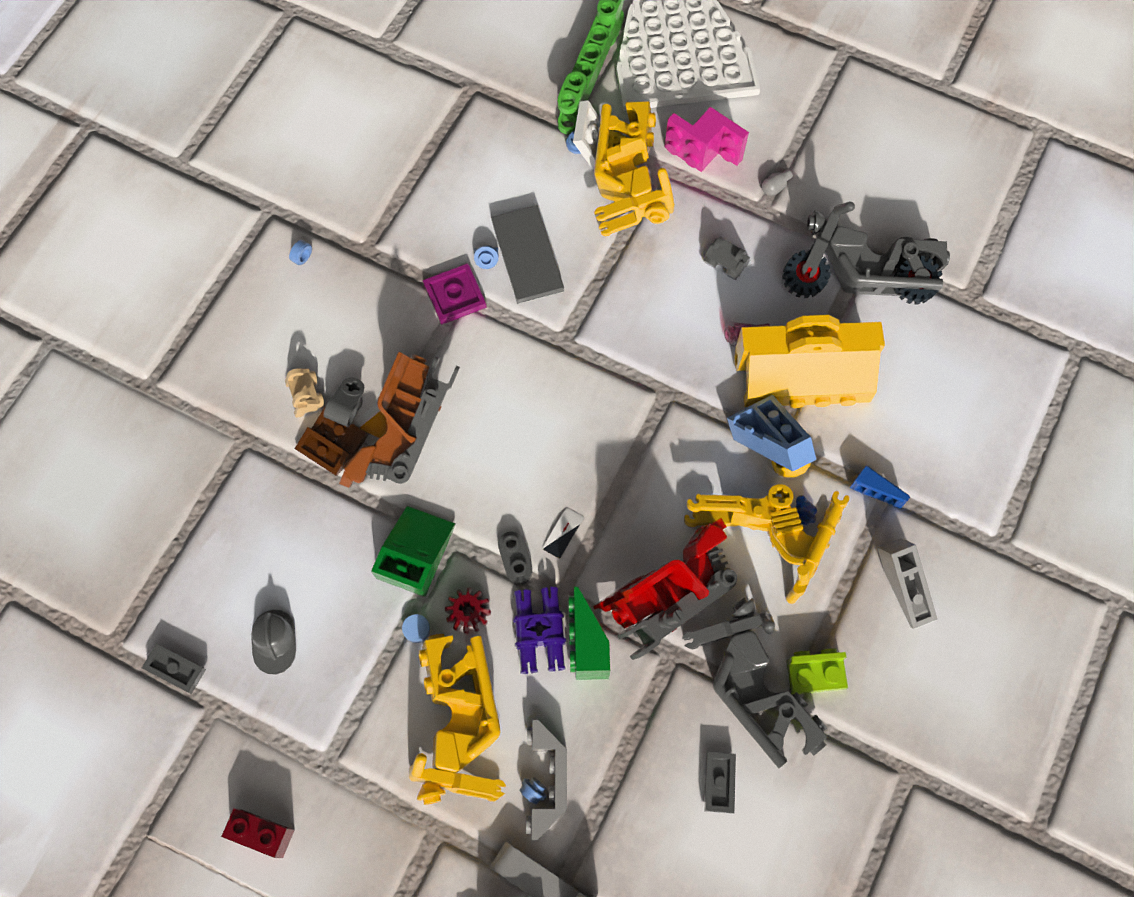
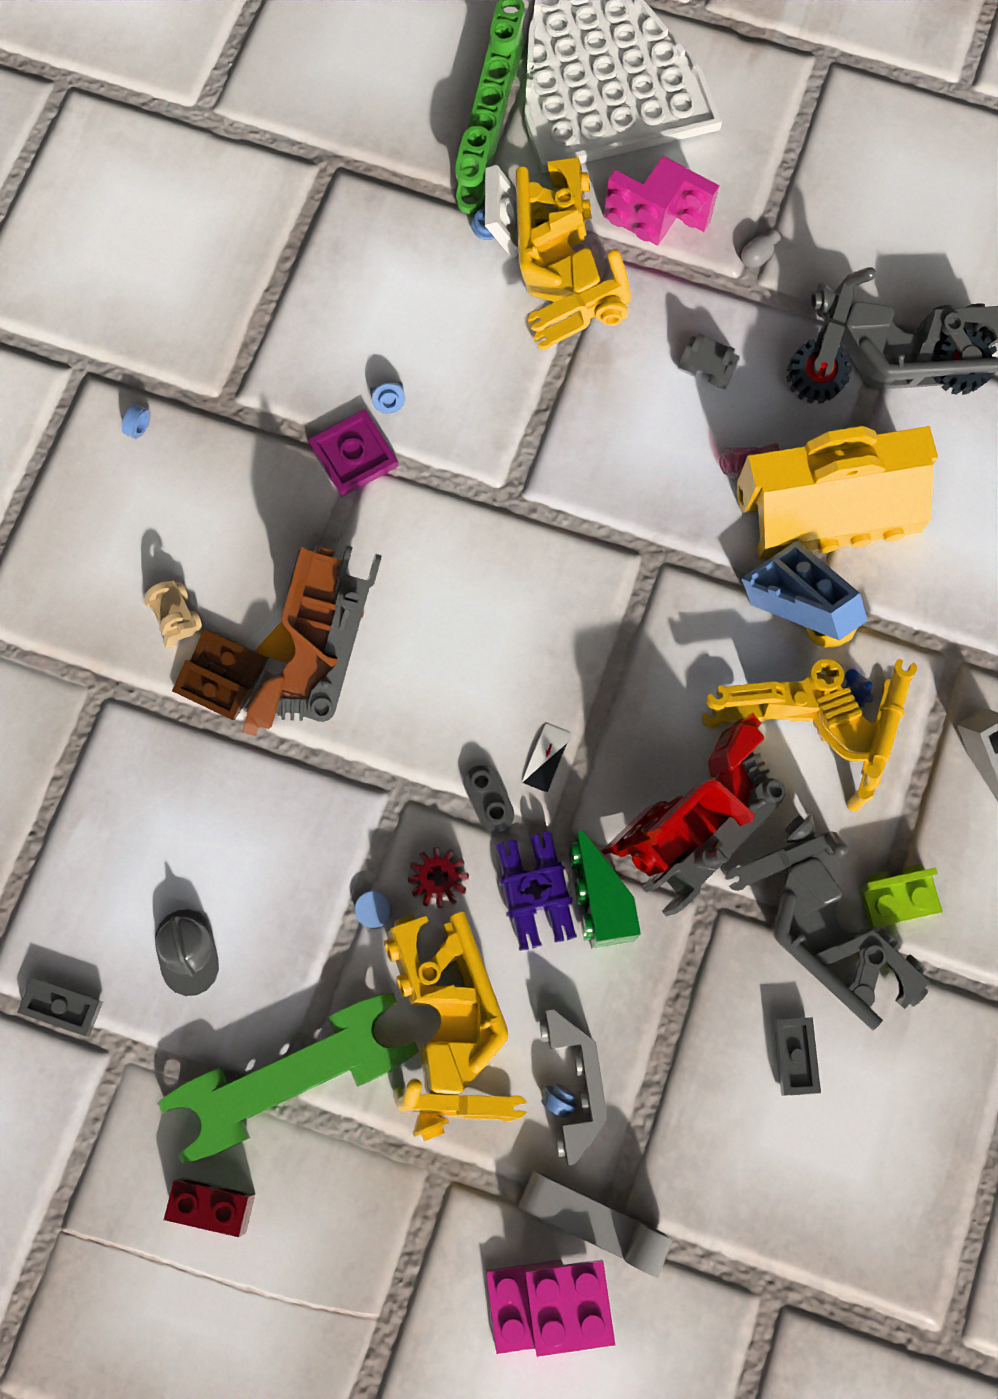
camera: 10 degrees left, 5 degrees up
dark grey piece [323,378,365,427] -> none
green slope [371,506,456,597] -> none
dark grey tile [491,205,564,304] -> none
blue slope [850,466,910,508] -> none
none -> bright green piece [158,993,419,1164]

